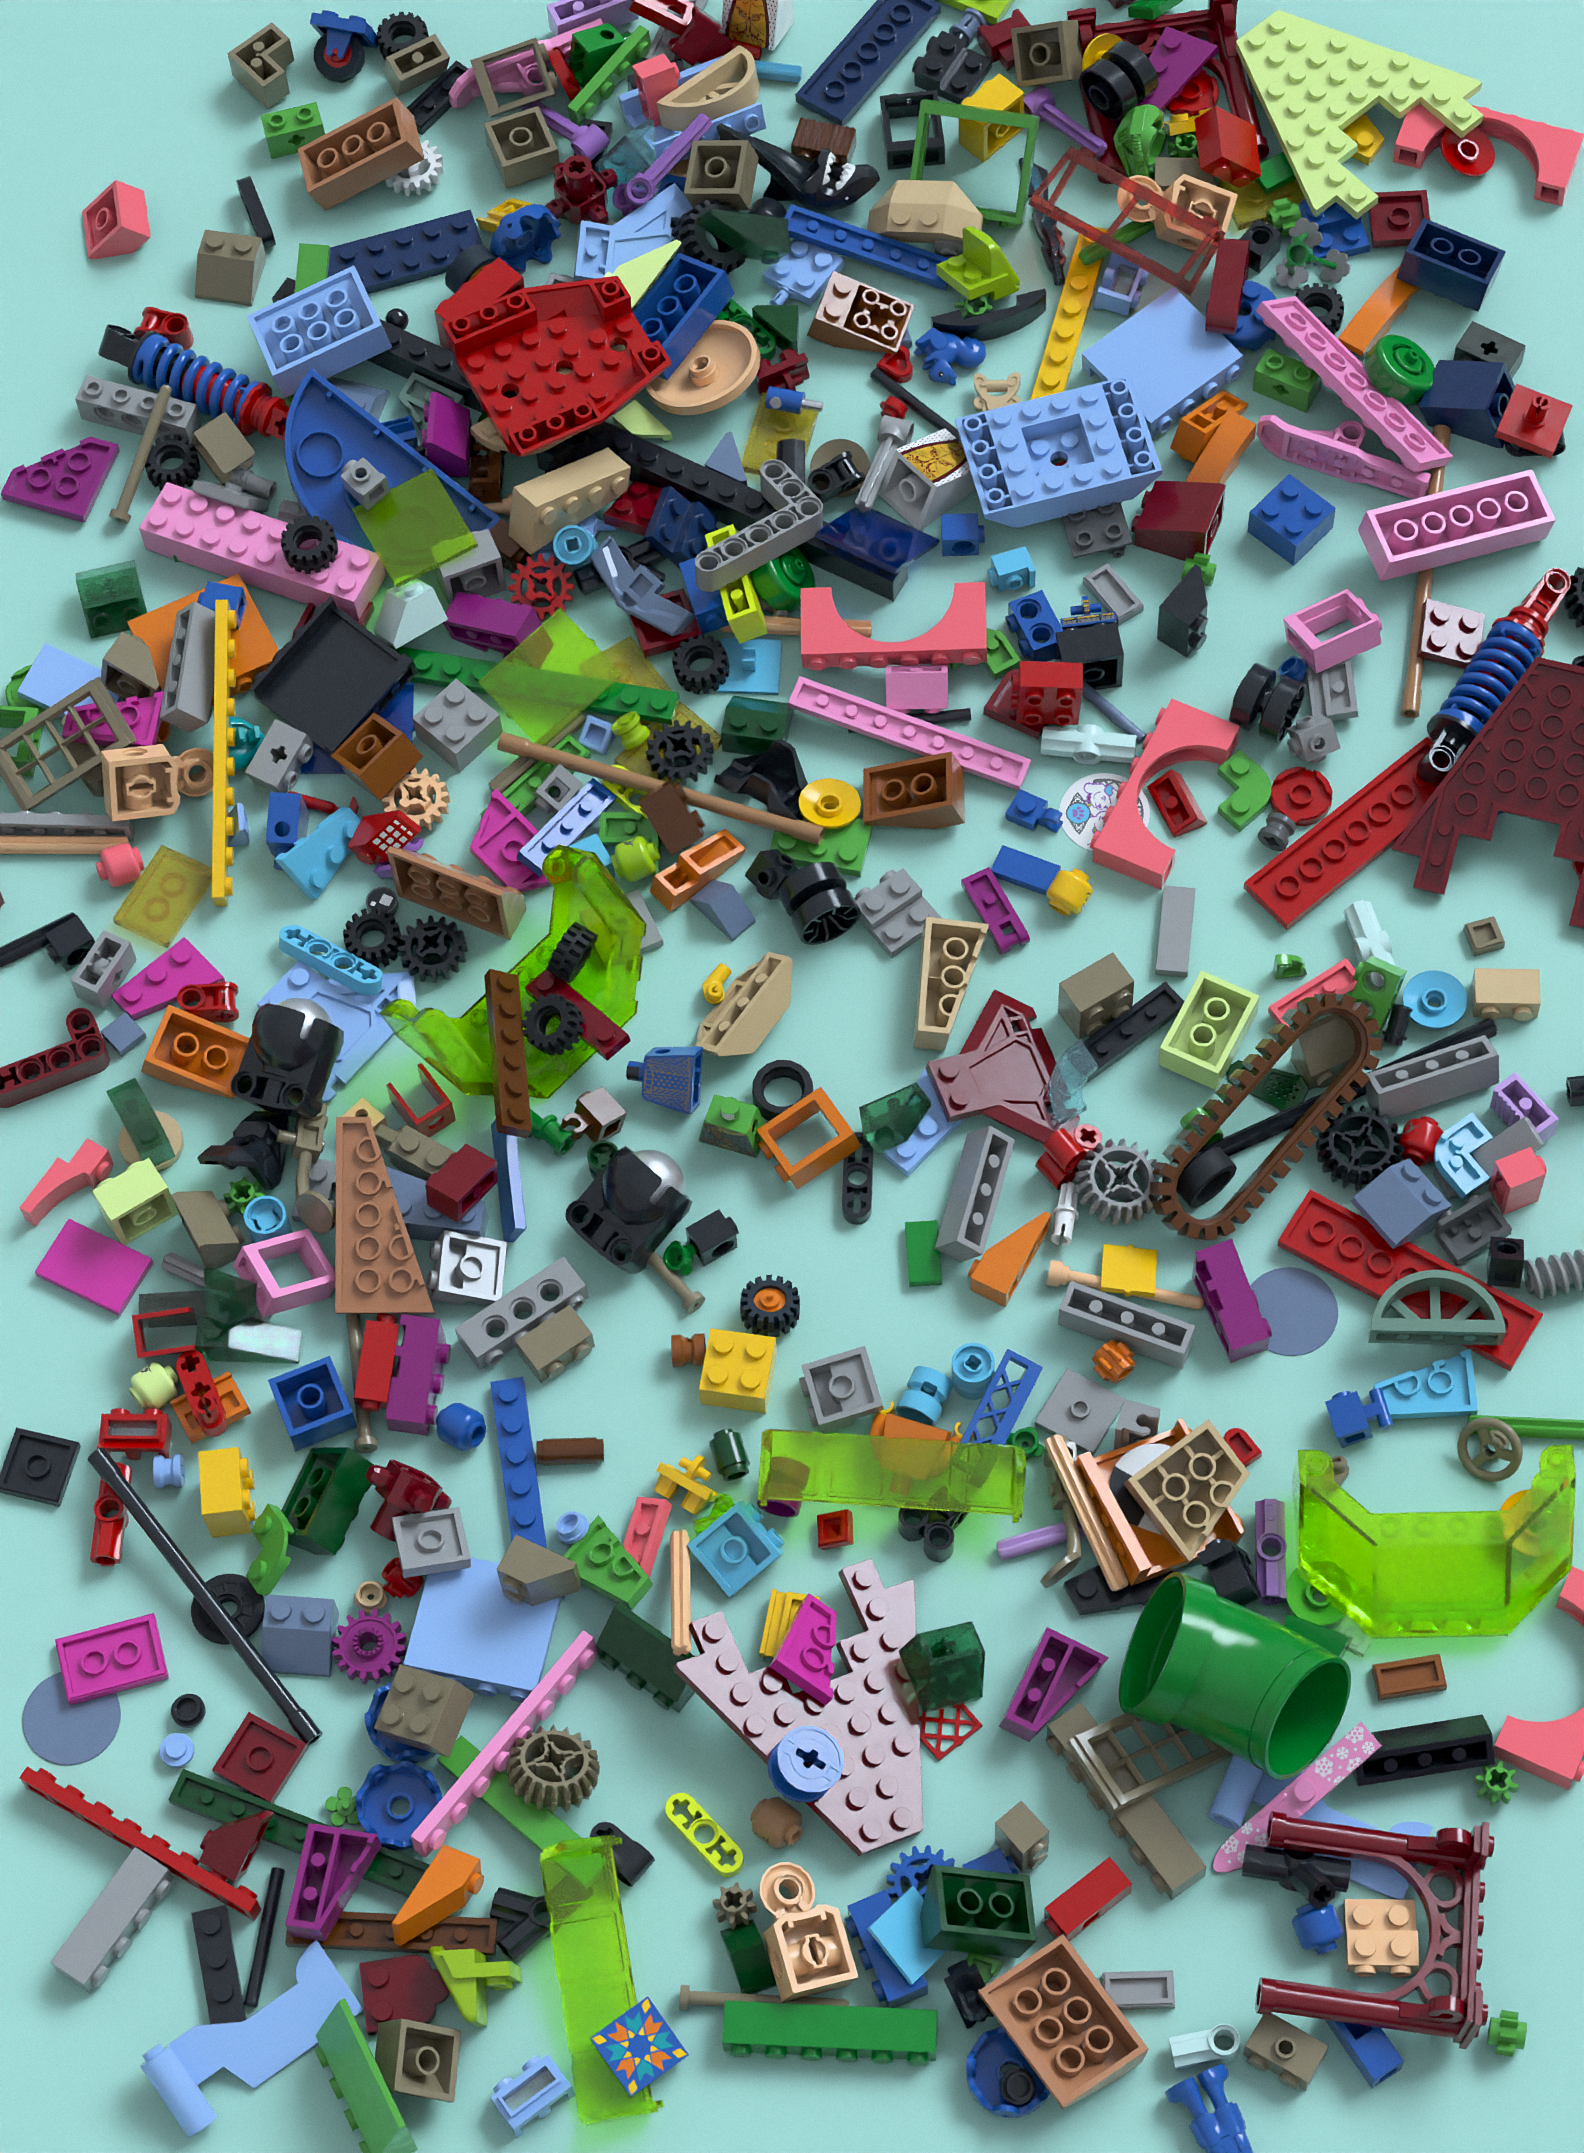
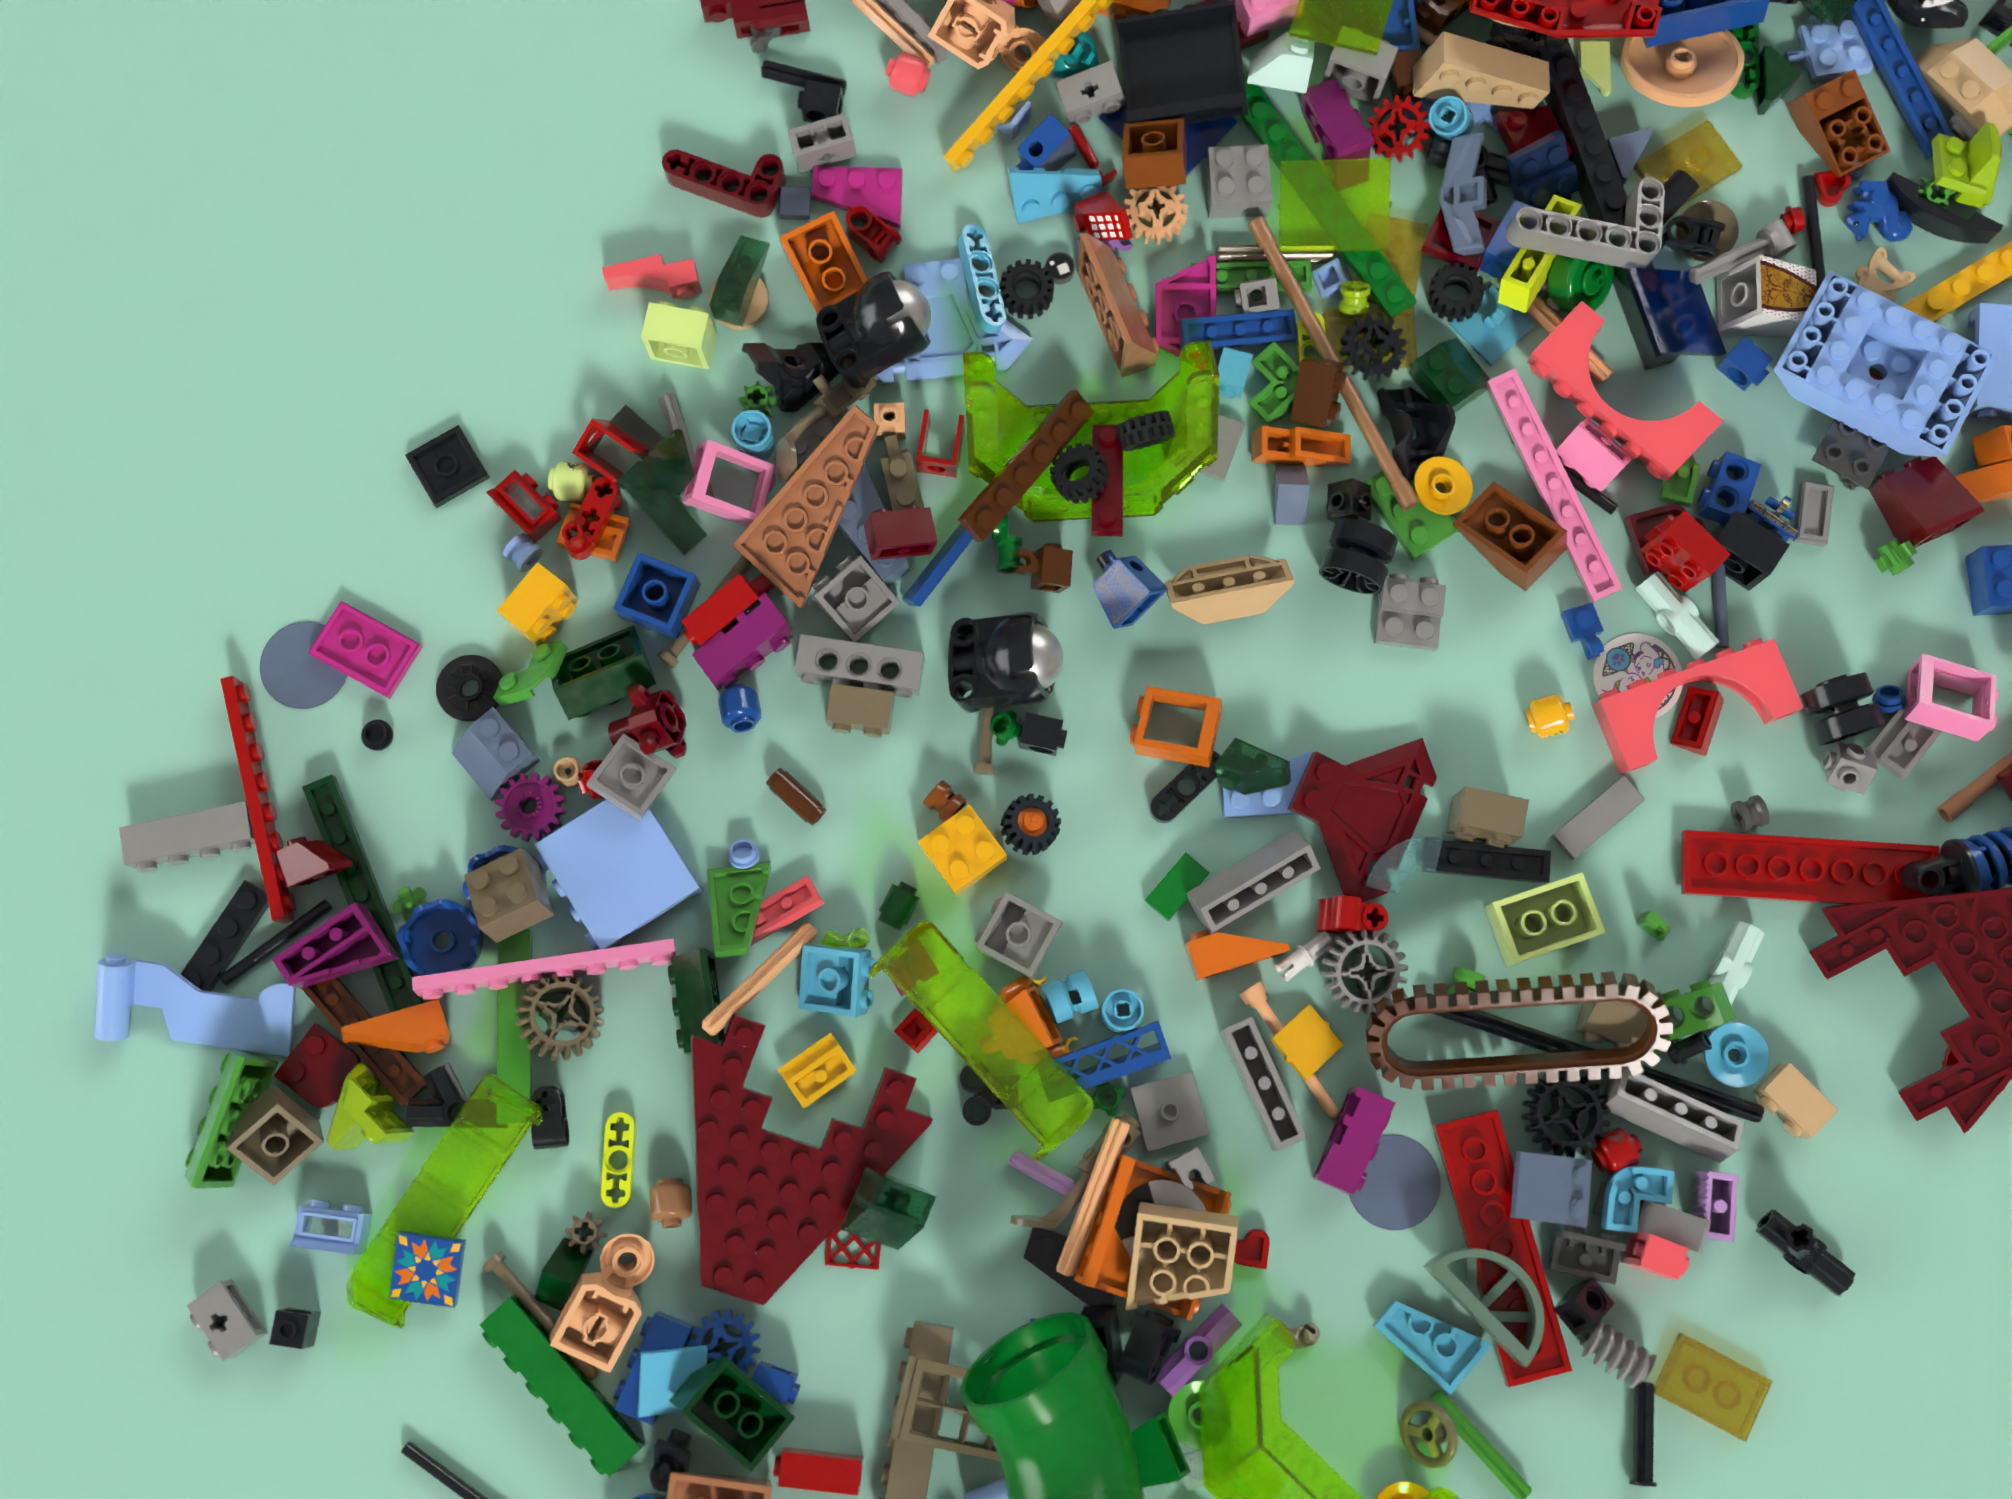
camera: 40 degrees right, 15 degrees up
dark pink tile [35,1218,153,1316] -> none
black piece [88,1447,323,1746] -> none
red piece [90,1462,132,1566] -> none
clear yellow tile [113,845,212,948] -> none
light blue plate [160,1733,194,1768] -> none
dark tan slope [172,1191,245,1271] -> none
dark red plate [212,1712,308,1803] -> none
black gear [398,915,468,983] -> none
blue plate [490,1377,547,1549] -> none
dark tan slope [496,1535,582,1606] -> none
dark green wheel [587,1141,618,1179] -> none
lime head [611,836,660,882] -> none
yellow hips [654,1455,719,1515] -> none
bright green torso [699,1095,765,1158] -> none
yellow arm [702,963,732,1004] -> none
black tyre [752,1060,813,1121] -> none
dark red hips [756,348,810,397] -> none
blue piece [765,386,824,415] -> none
piece [768,1726,844,1802] -> none
dark pink wing [769,1593,837,1706] -> none
tan wedge [913,917,989,1051] -> none
magenta plate [961,867,1030,955] -> none
bright green tile [966,1953,1003,1984] -> none
medium azure brick [987,546,1036,592] -> none
blue tile [991,845,1061,896] -> none
dark tan brick [995,1800,1049,1873] -> none
magenta wedge [999,1627,1109,1742] -> none
orange gear [1092,1339,1136,1384] -> none
black slope [1157,564,1208,658] -> none
black tyre [1176,1147,1237,1208] -> none
bright green plate [1217,749,1271,832] -> none
dark green piece [1225,1060,1309,1111] -> none
coral plate [1268,958,1357,1027] -> none
red tile [1270,767,1333,826] -> none
blue brick [1325,1388,1394,1448] -> none
dark tan tile [1463,916,1505,956] -> none

